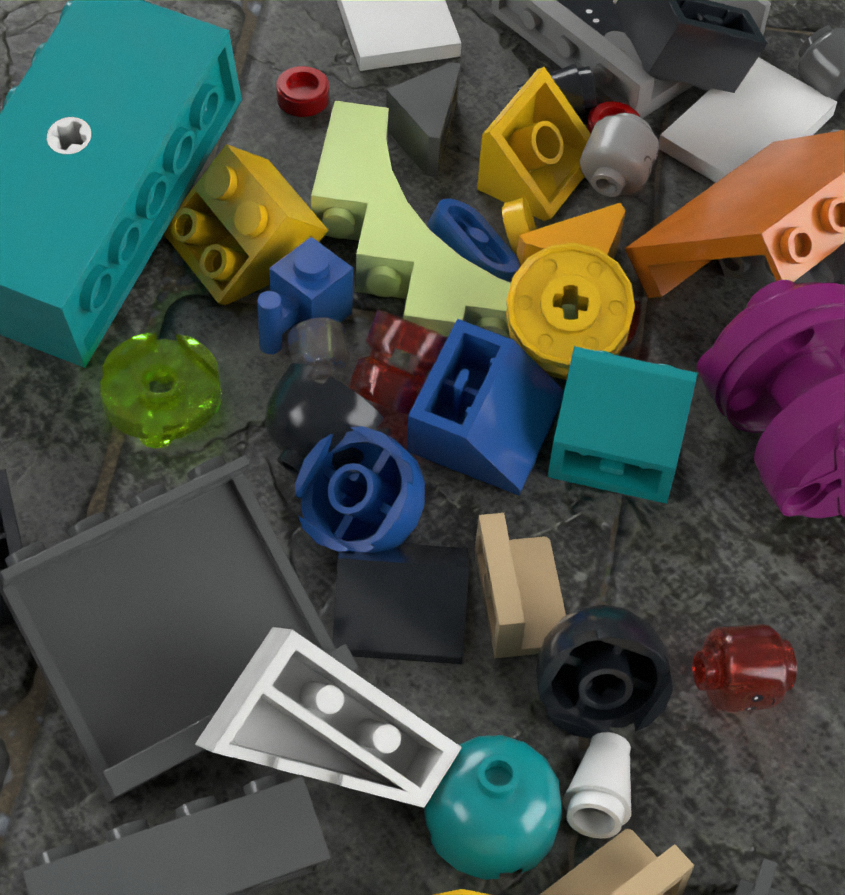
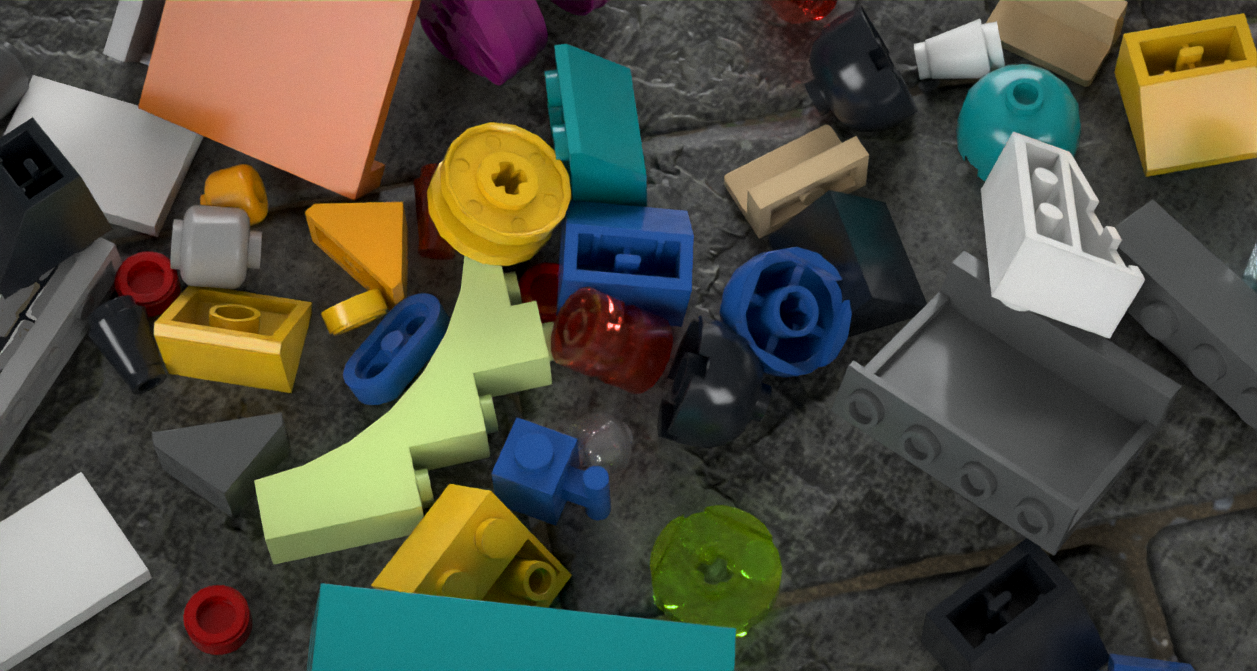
camera: 105 degrees left, 10 degrees up
none -> light orange piece [200,164,268,226]

